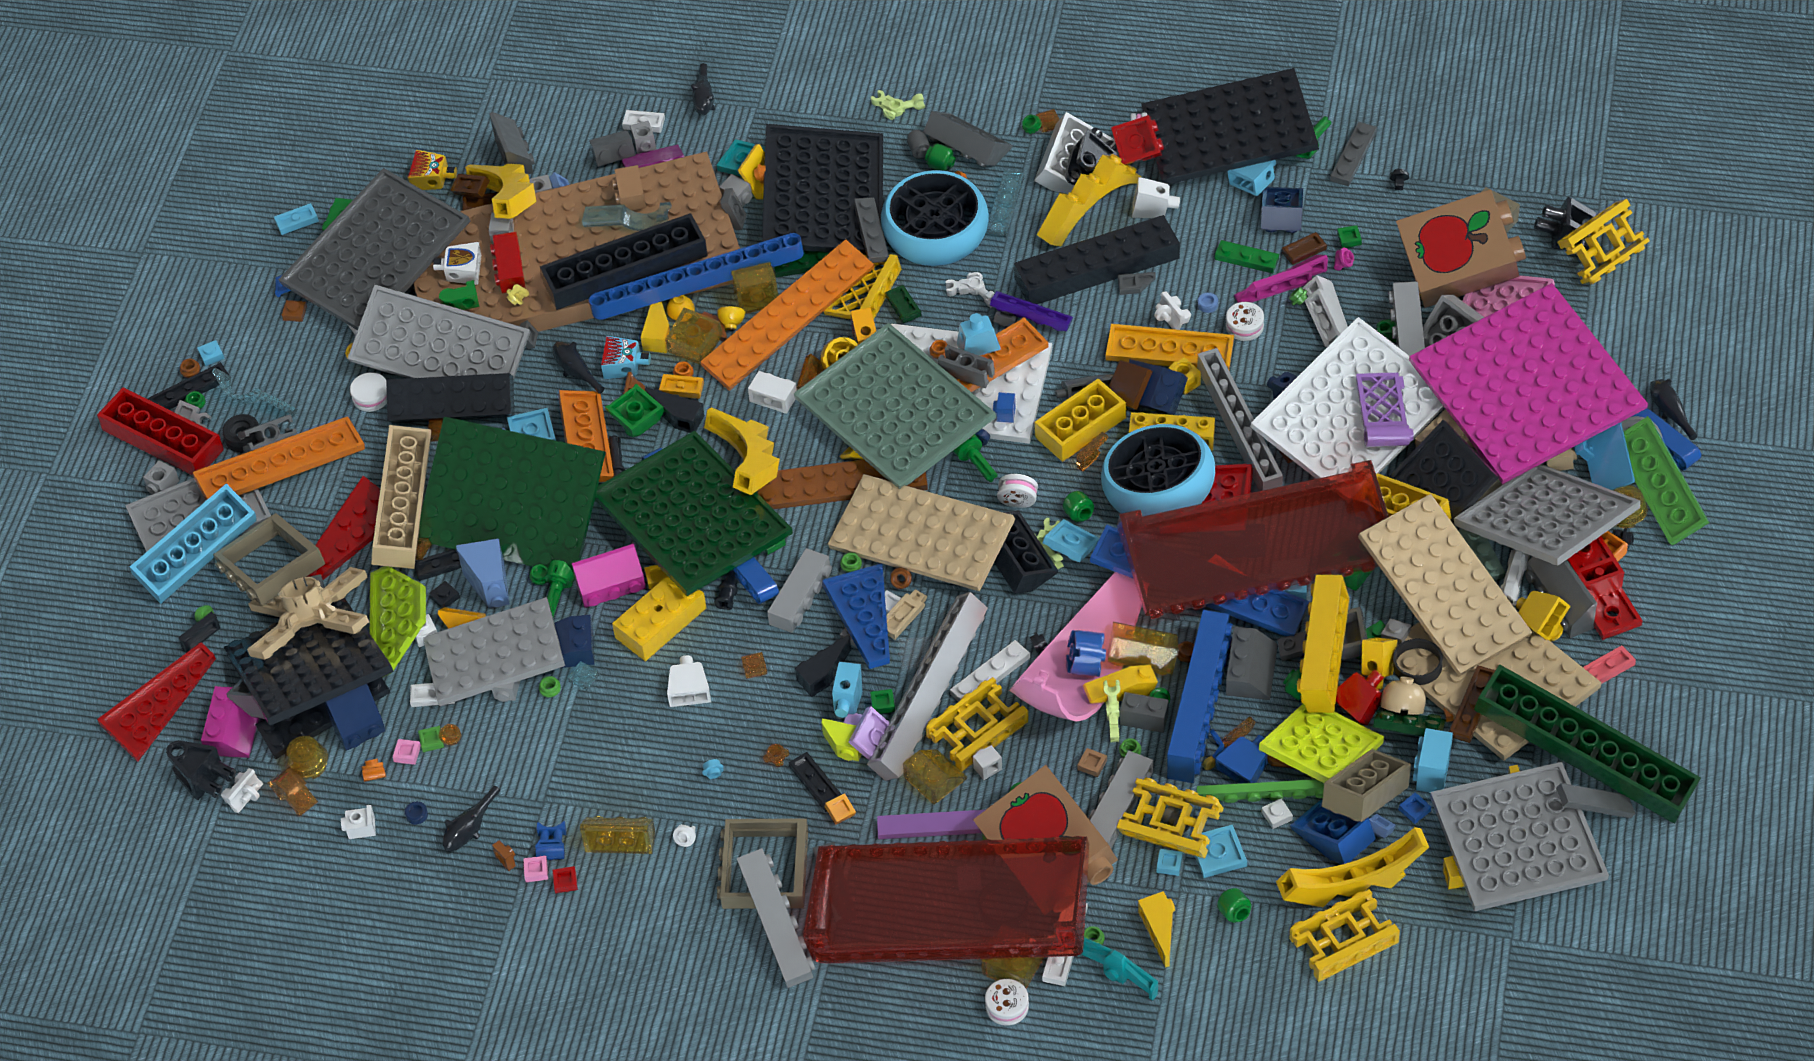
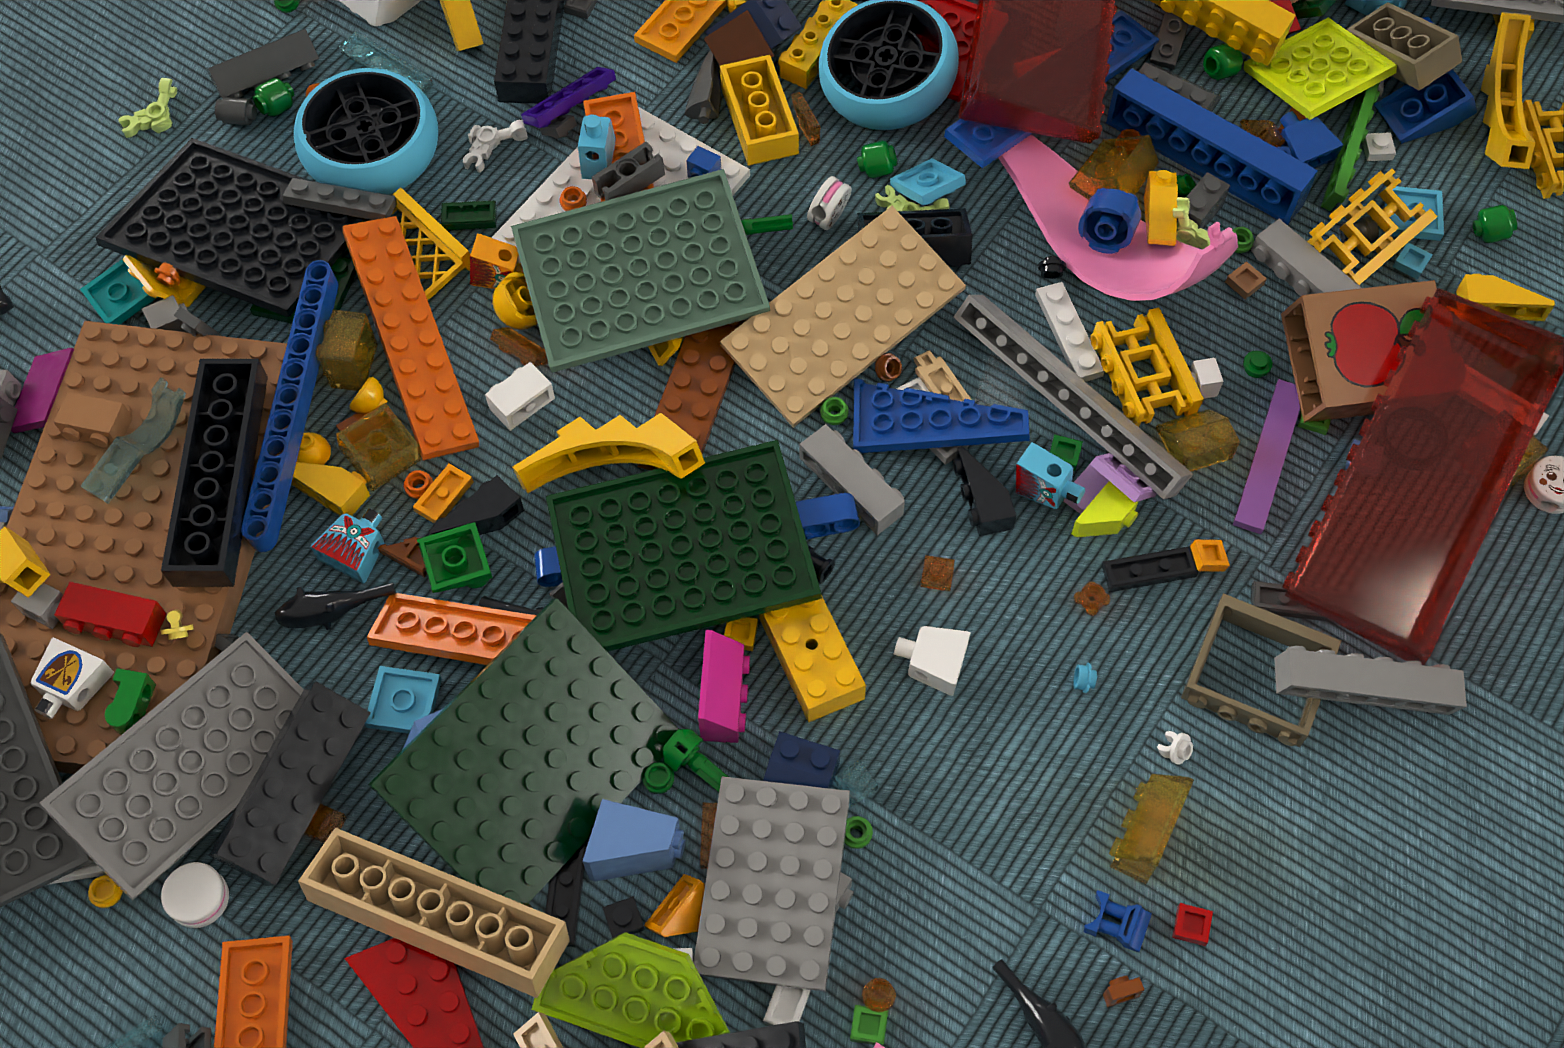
camera: 70 degrees left, 10 degrees up
bright pink plate [523,856,548,882] -> none

